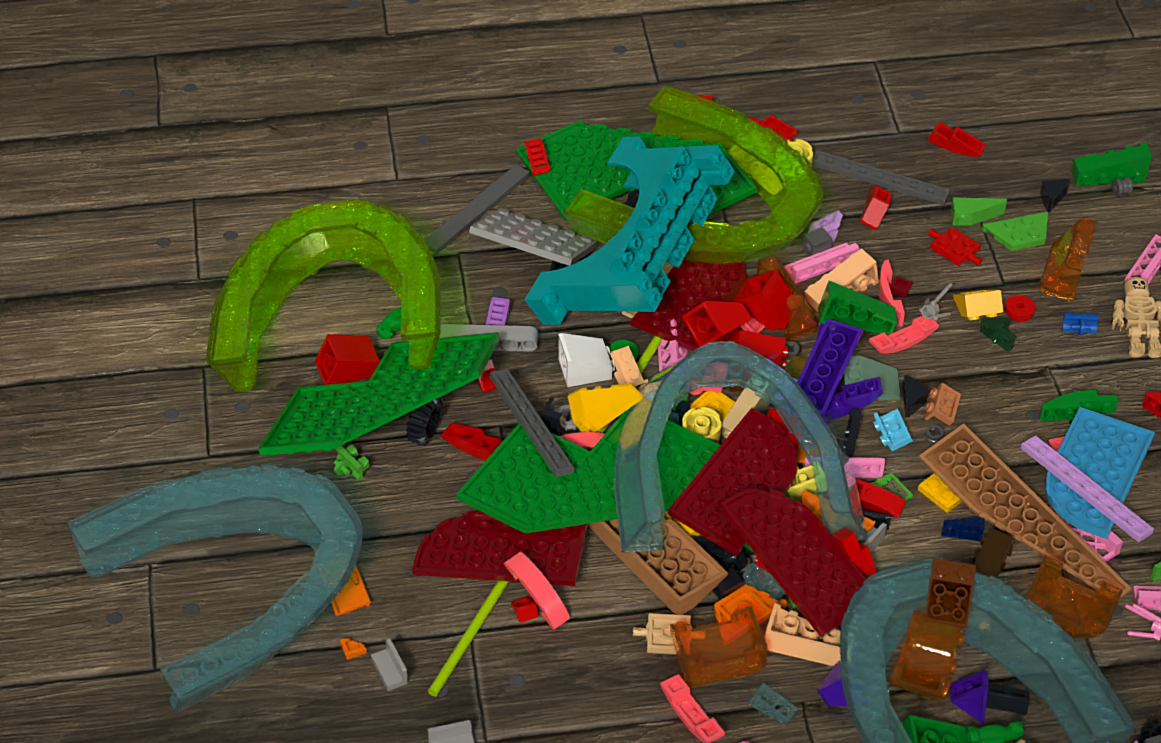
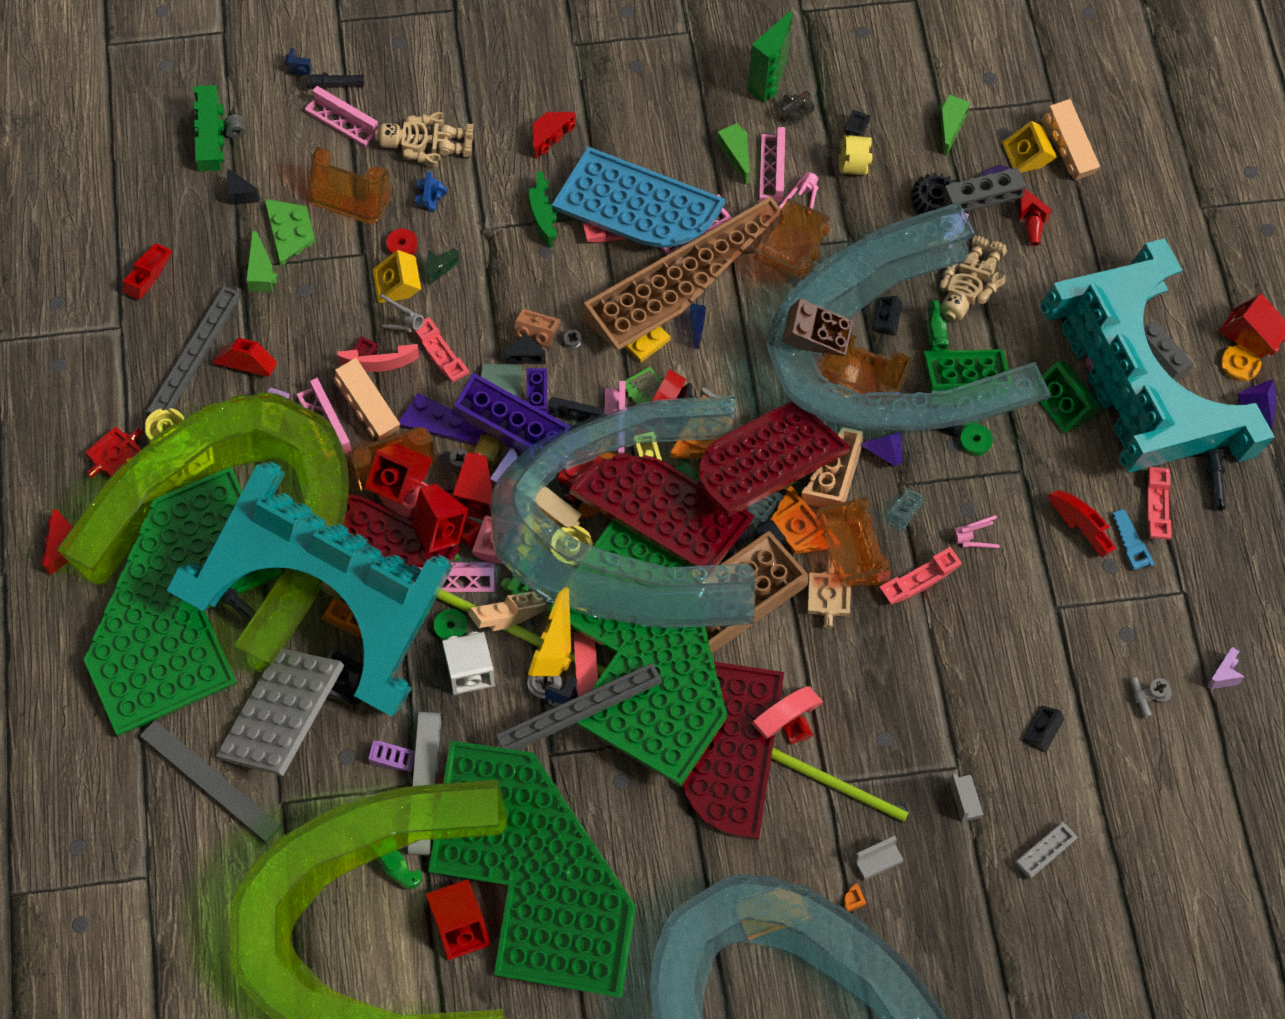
camera: 90 degrees left, 15 degrees up
red slope [441,422,502,461] -> none
red slope [524,138,551,176] -> none
green wedge [818,281,897,335] -> none
red slope [832,527,881,583] -> none
medium azure bracket [873,408,913,452] -> none
red plate [928,227,983,266] -> none
dark purple slope [951,670,988,725] -> none
dark brown wedge [972,528,1014,597] -> none
lavender tile [1021,435,1154,542] -> none

